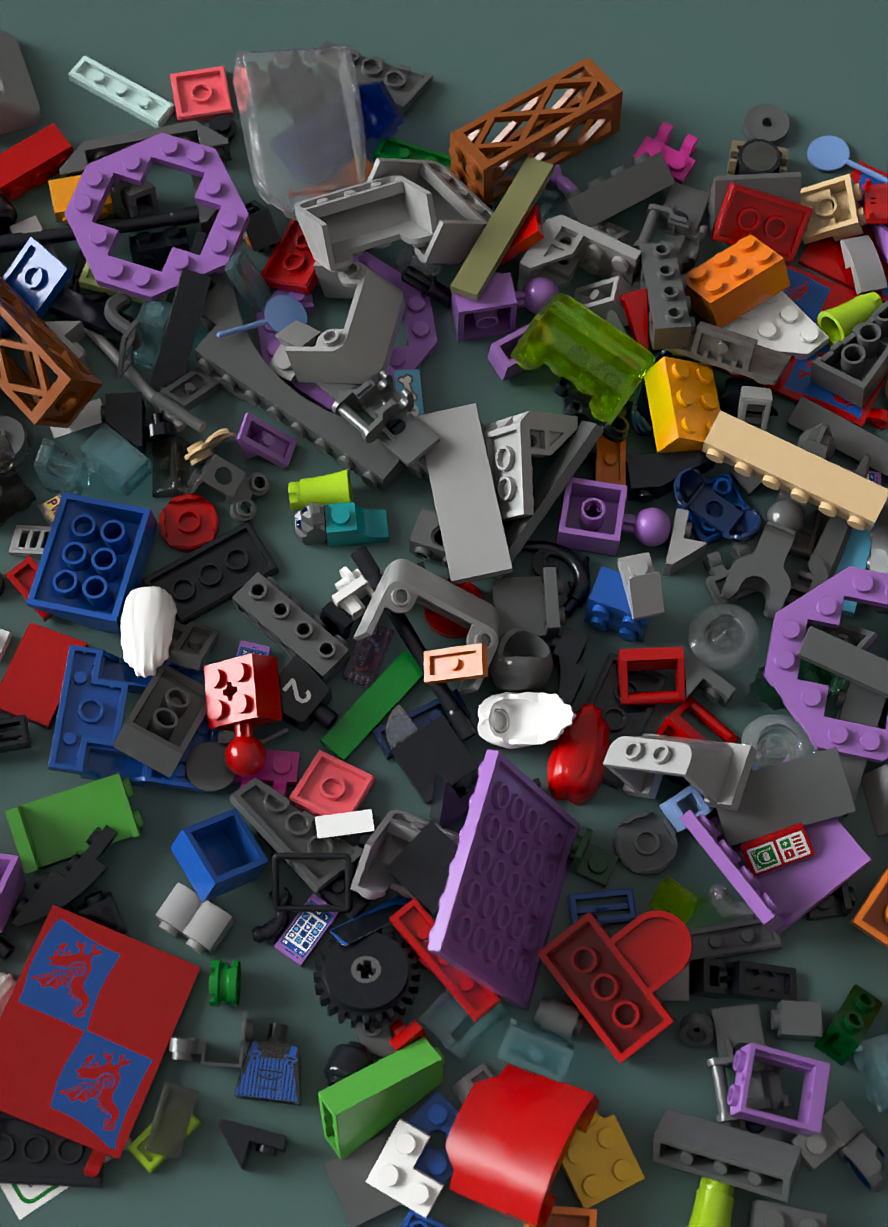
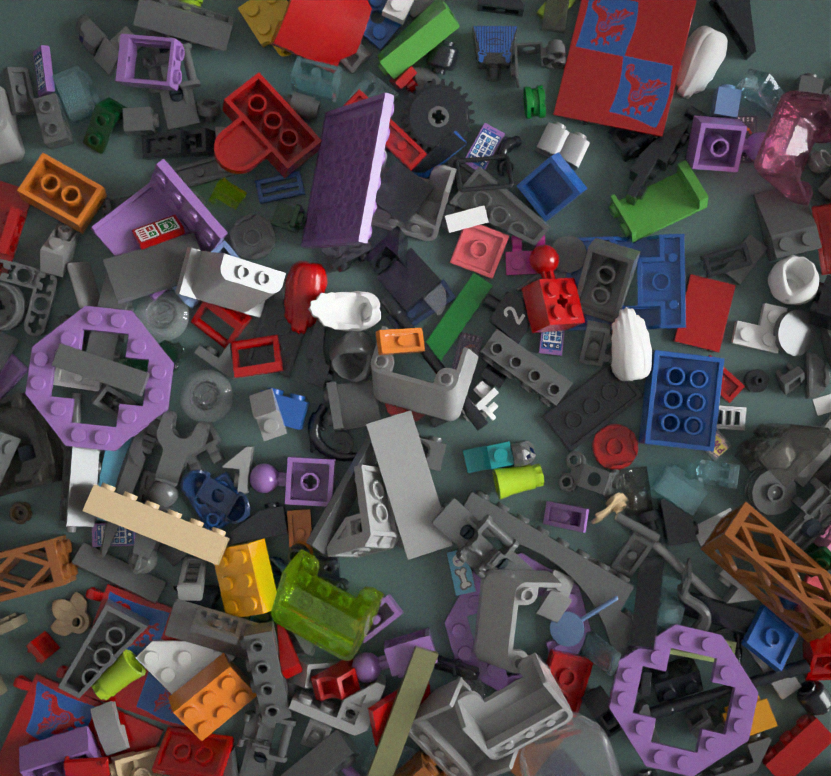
camera: 175 degrees right, 20 degrees up
none -> red brick [311,657,360,701]

